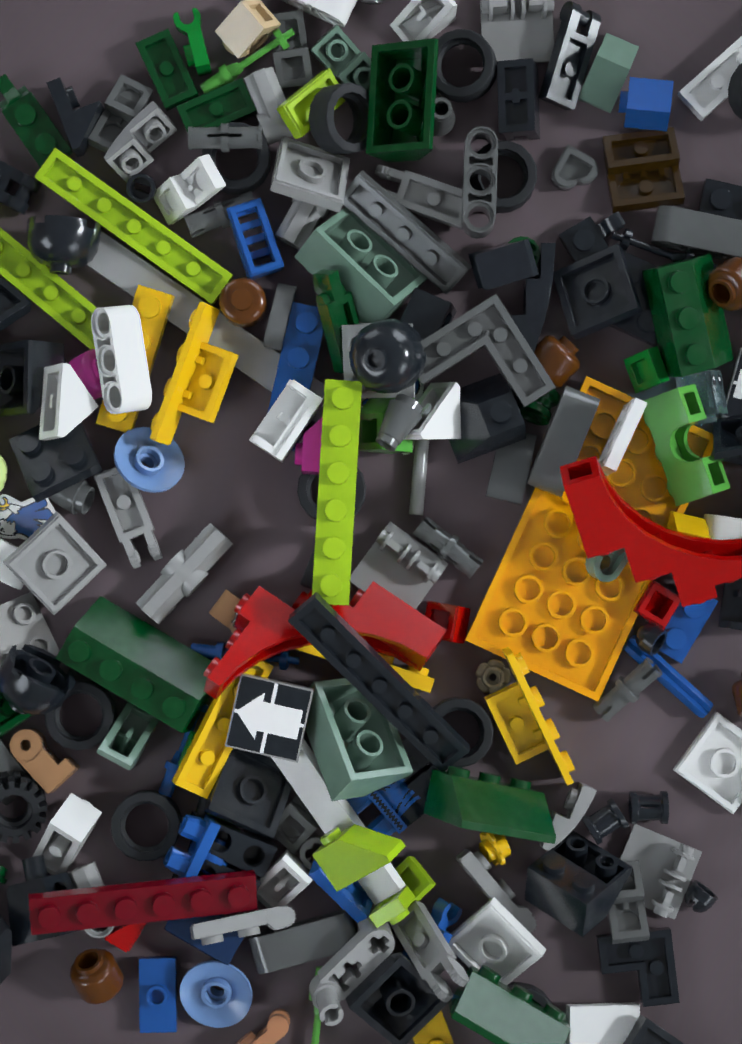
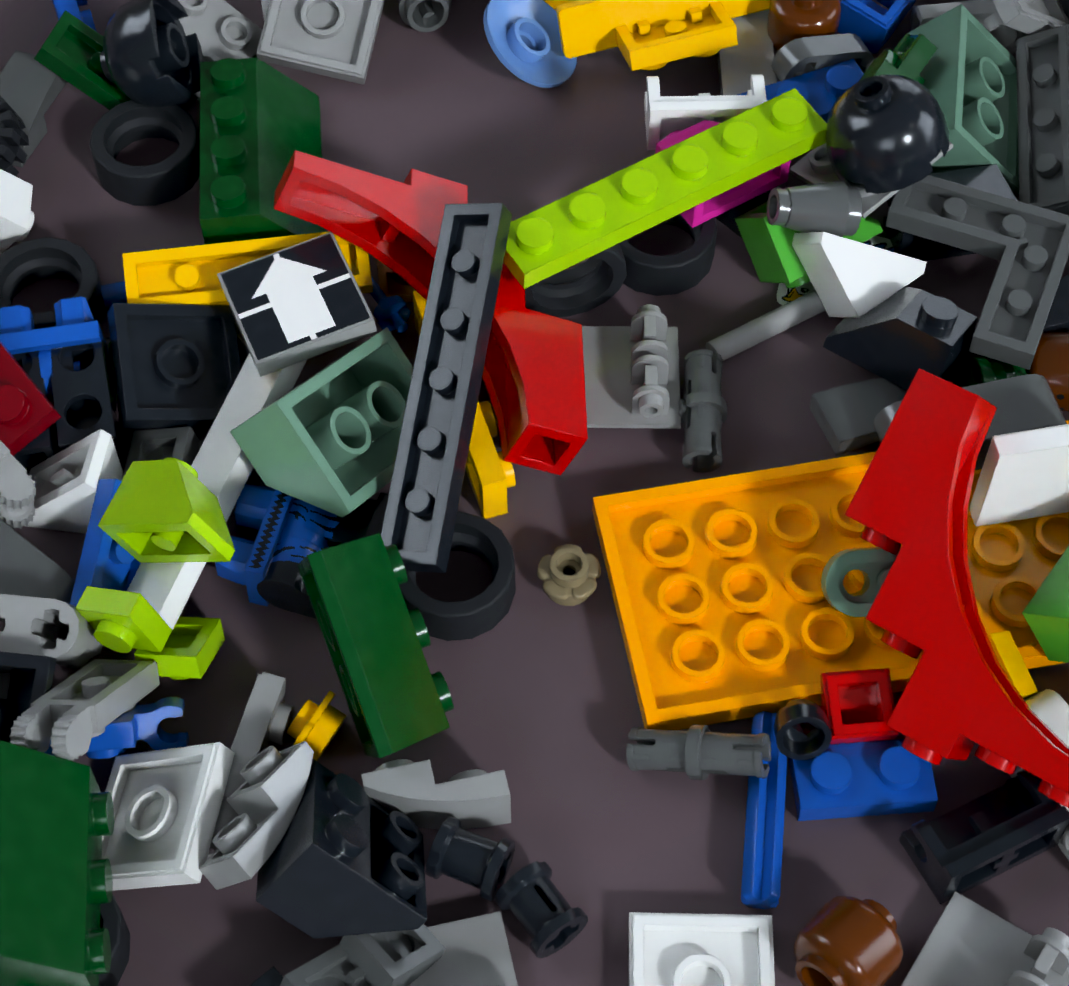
camera: 55 degrees right, 30 degrees down
medium nougat leg [9,728,80,794] -> none
light grey hinge [94,467,163,569] -> none
sand green slope [97,702,160,770] -> none
light grey piece [136,523,233,624] -> none
red slope [425,601,471,644] -> none
yellow bracket [484,647,575,786] -> none
none -> light grey slope [199,741,314,890]

